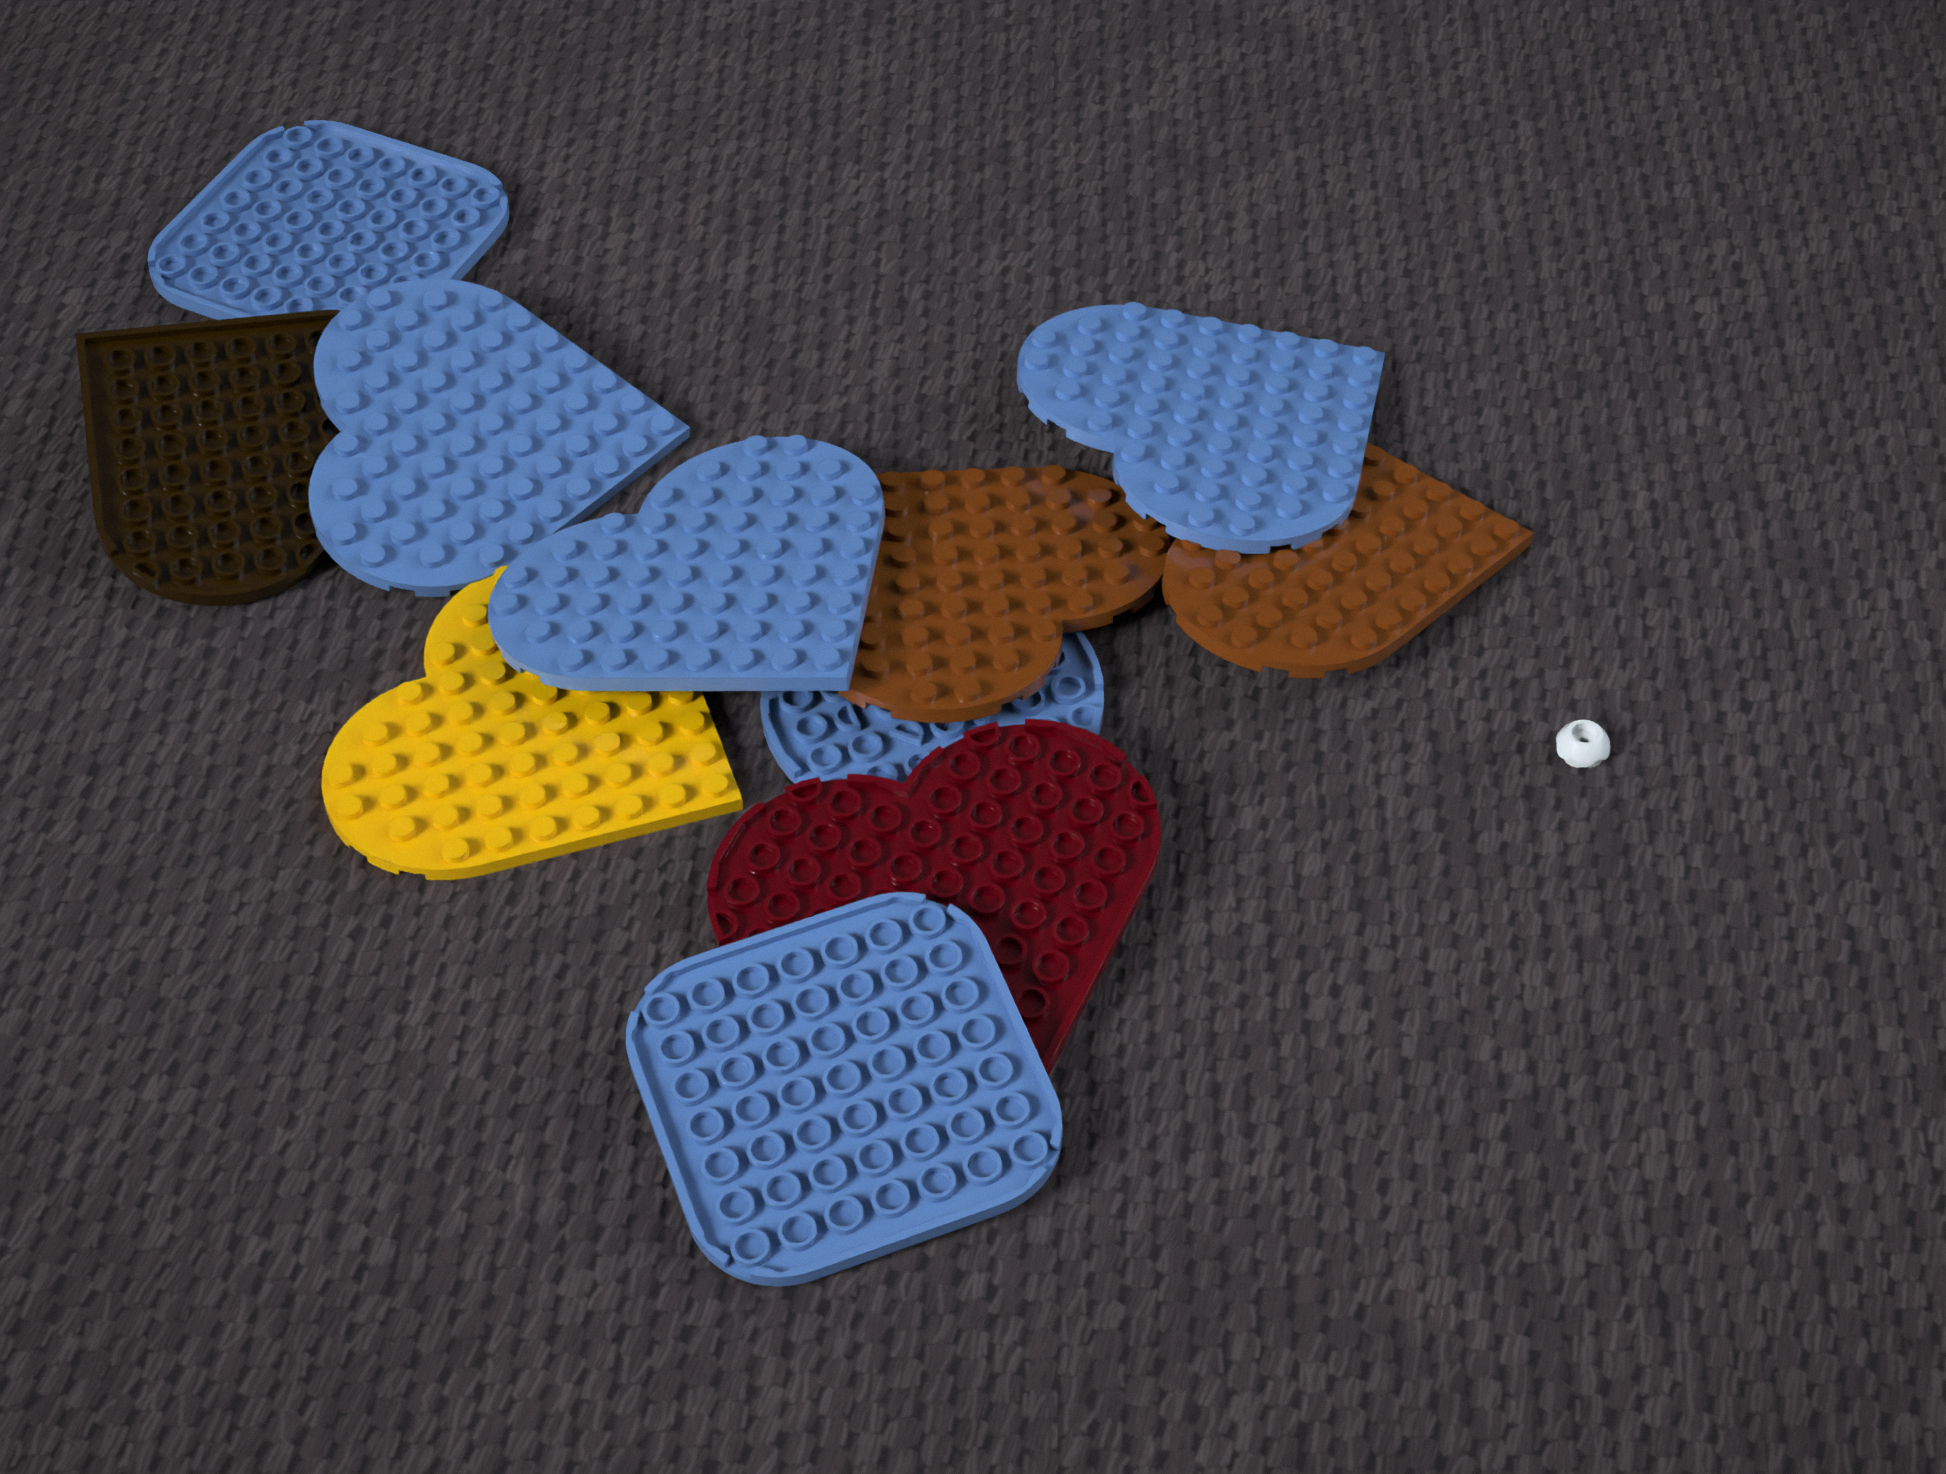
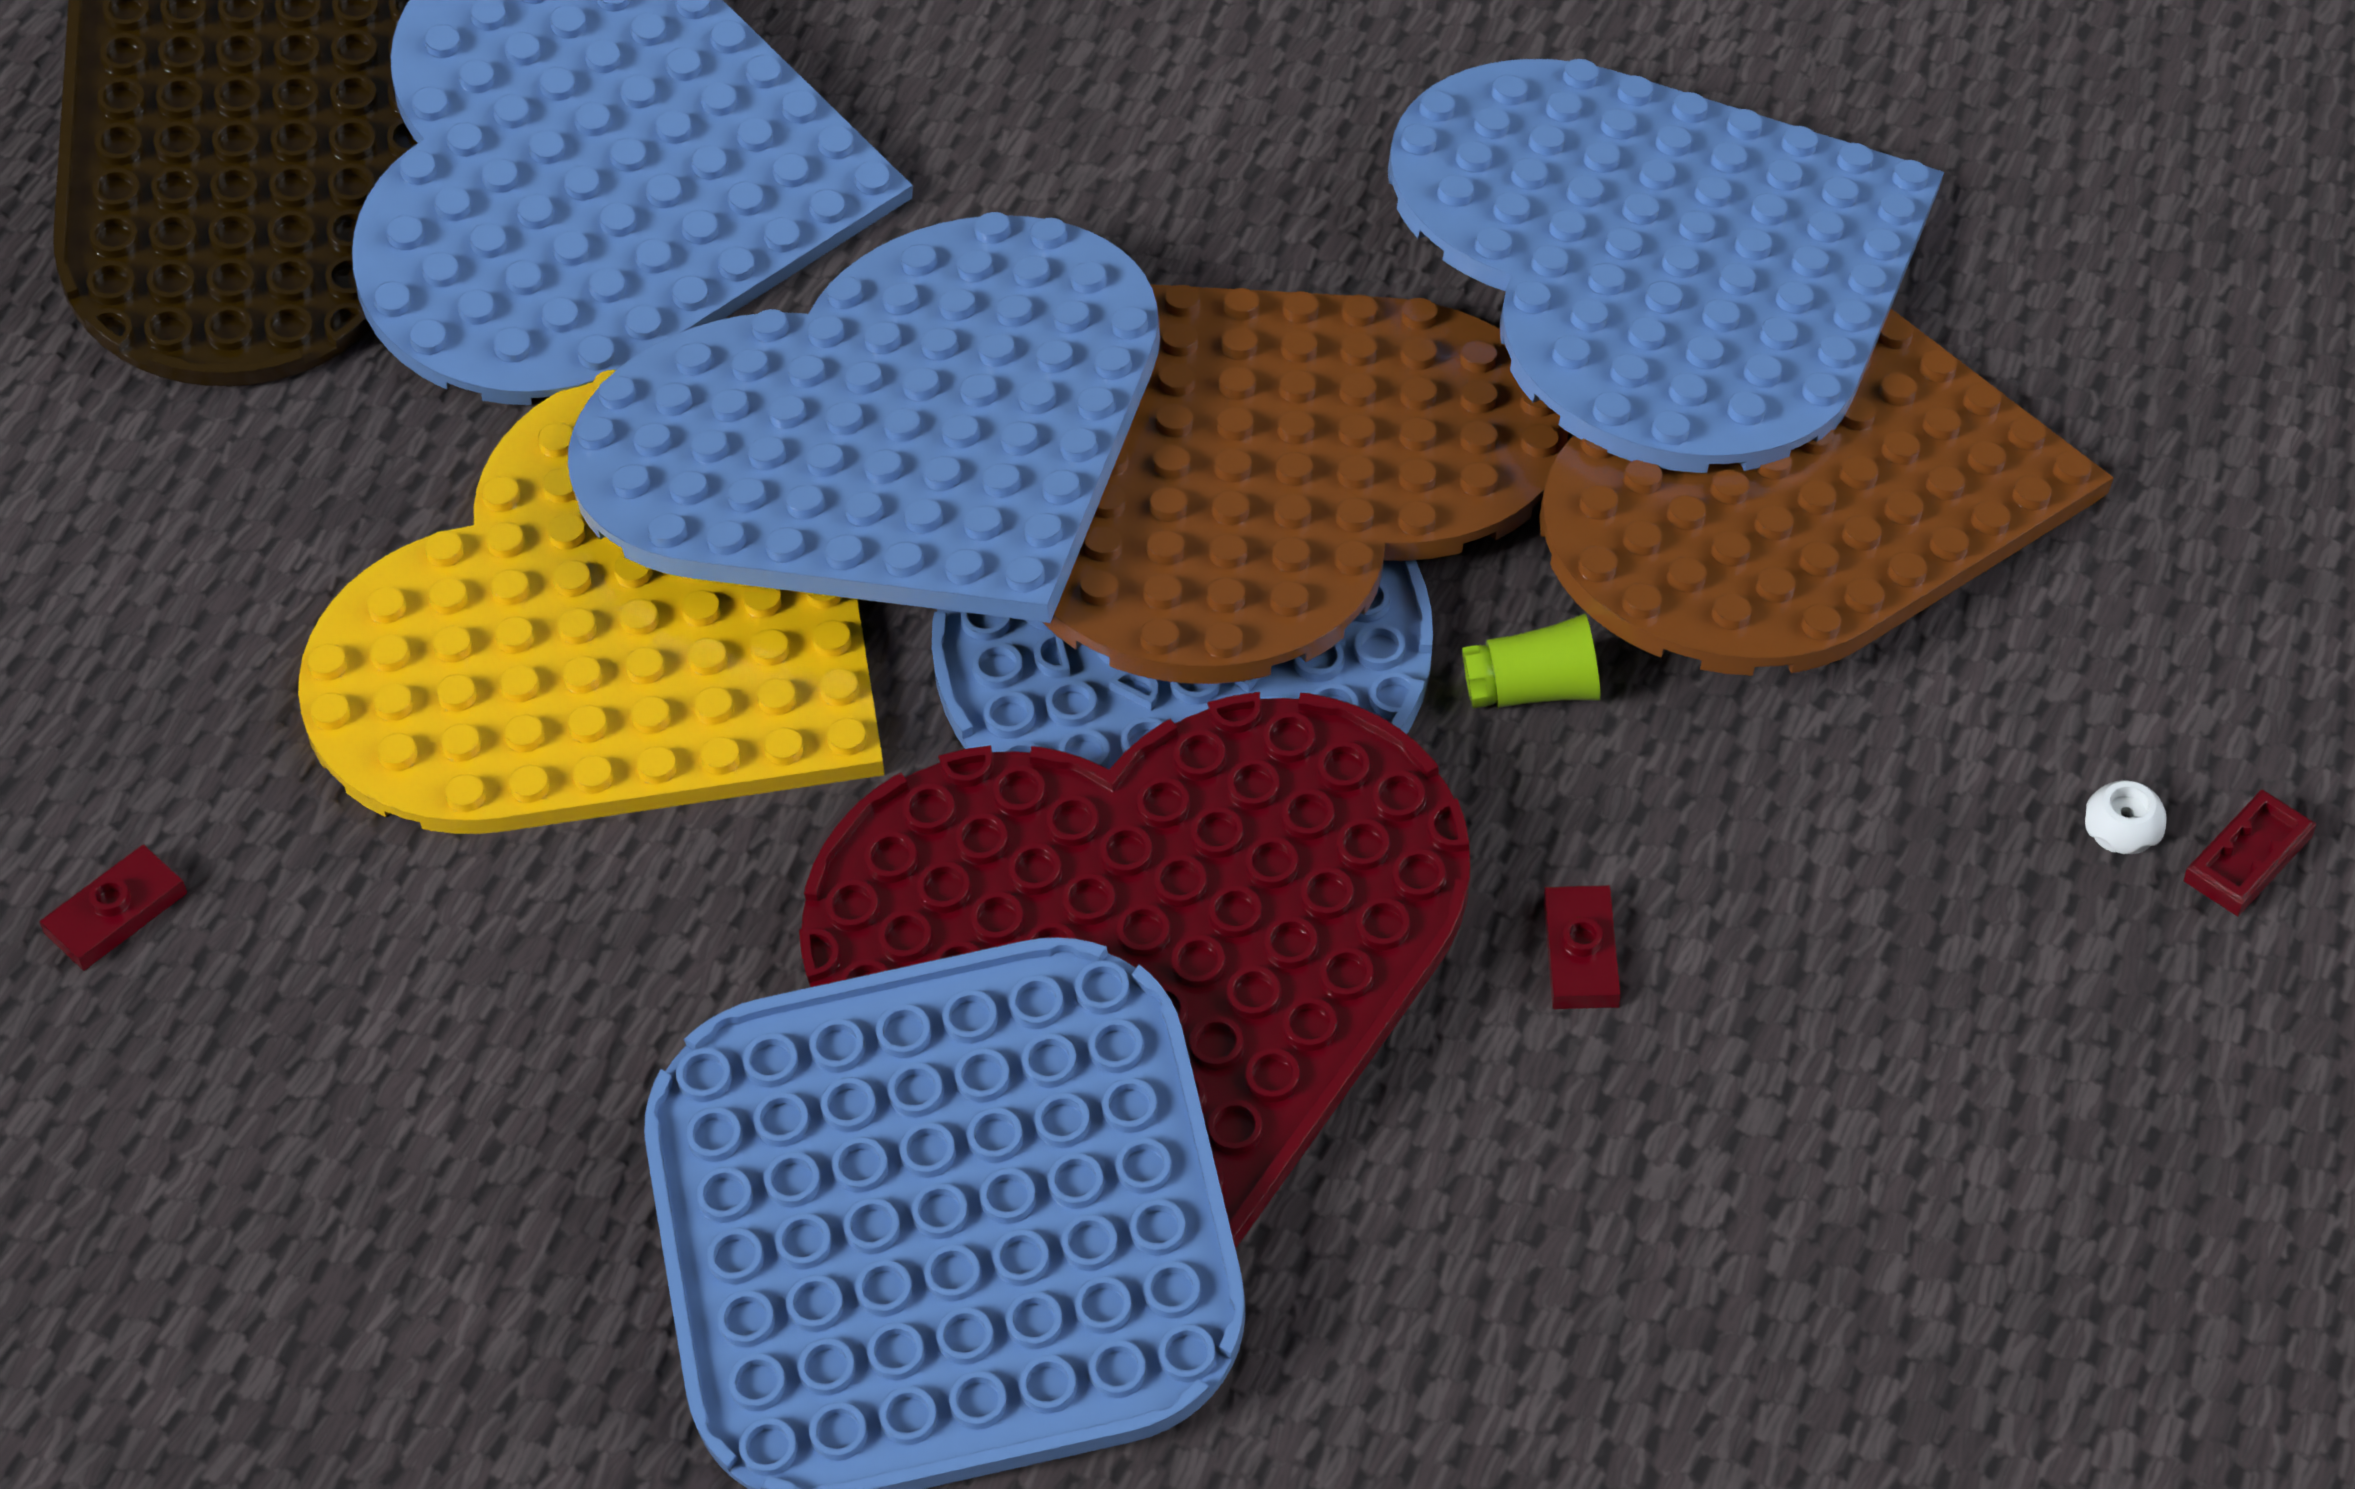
camera: 10 degrees right, 5 degrees up
none -> dark red plate [39,844,187,971]
none -> lime plant [1462,614,1600,708]
none -> dark red plate [1544,885,1620,1009]
none -> dark red plate [2183,789,2316,917]

